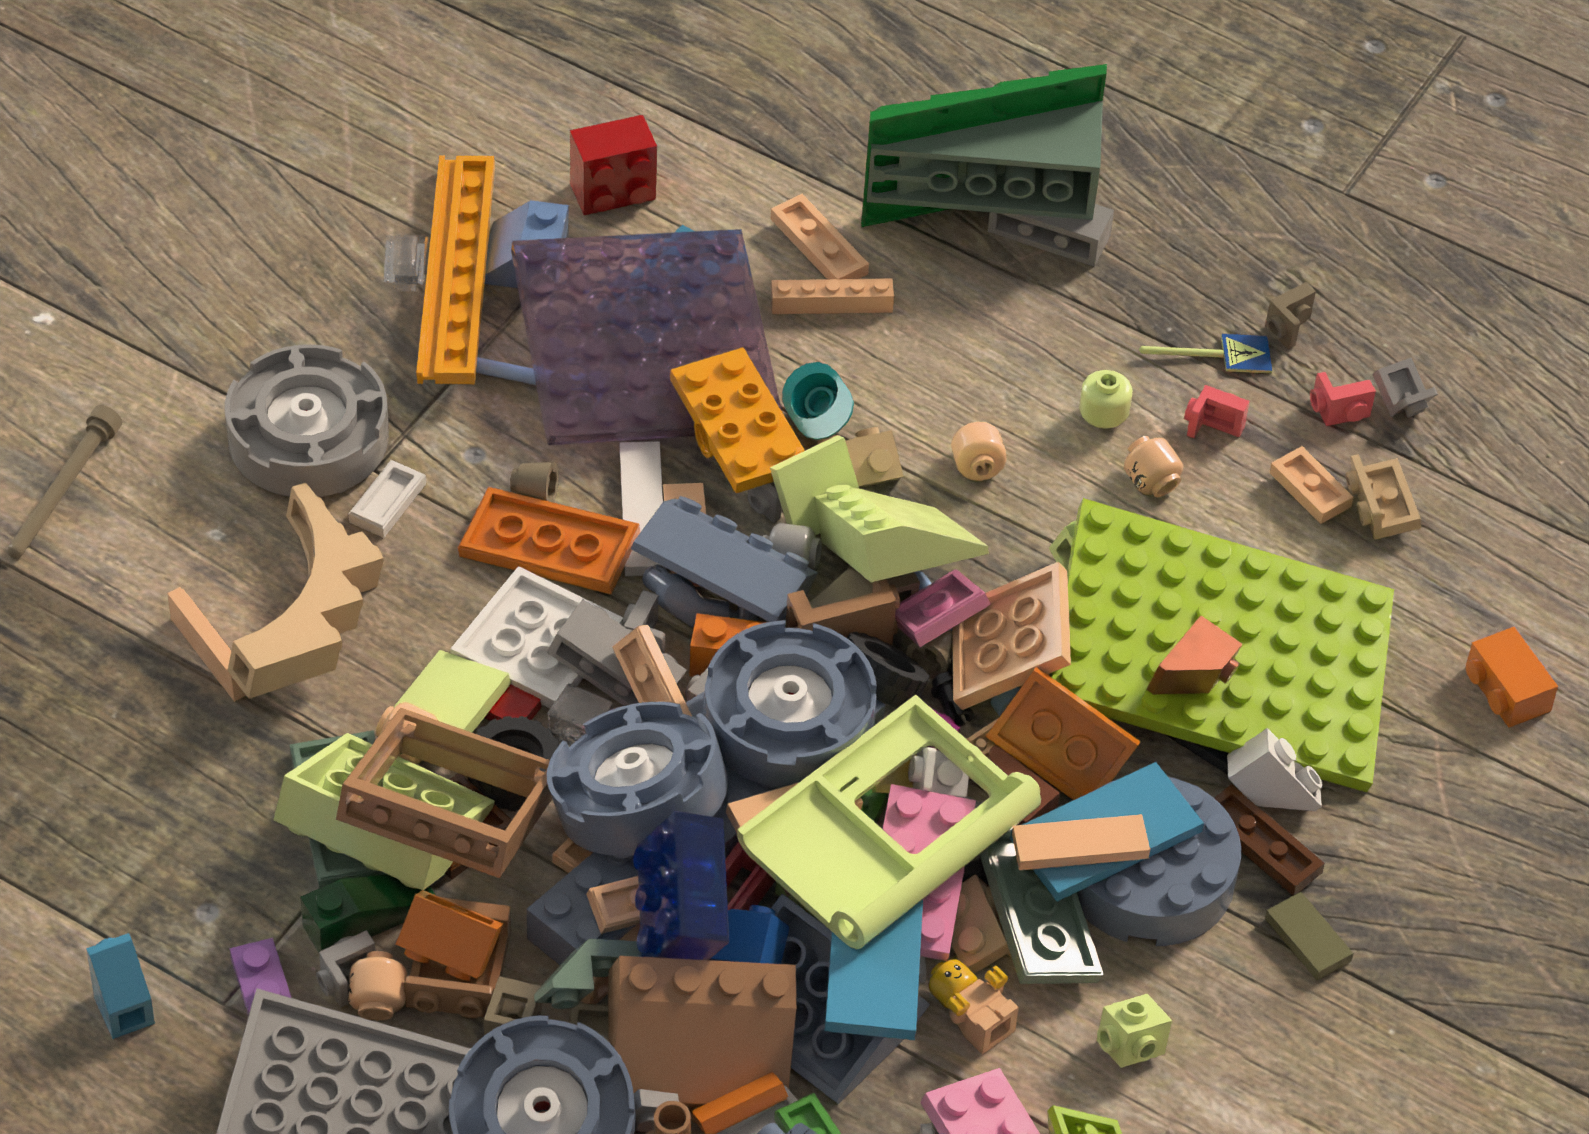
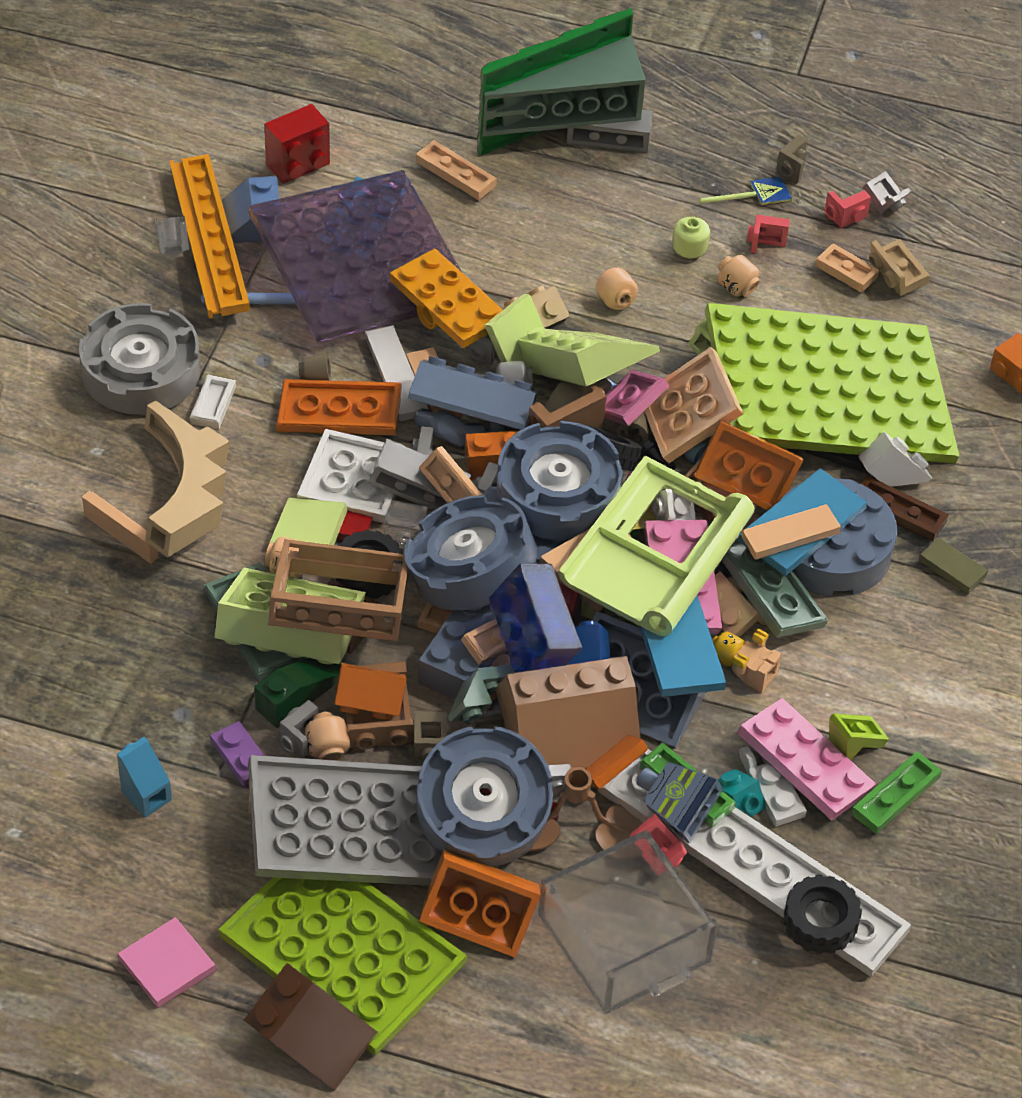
camera: 15 degrees left, 0 degrees up
light nougat piece [771,278,894,314] -> none
teal piece [782,362,854,440] -> none
yellowish green brick [1096,994,1172,1068] -> none
slope [1146,616,1242,695] -> none

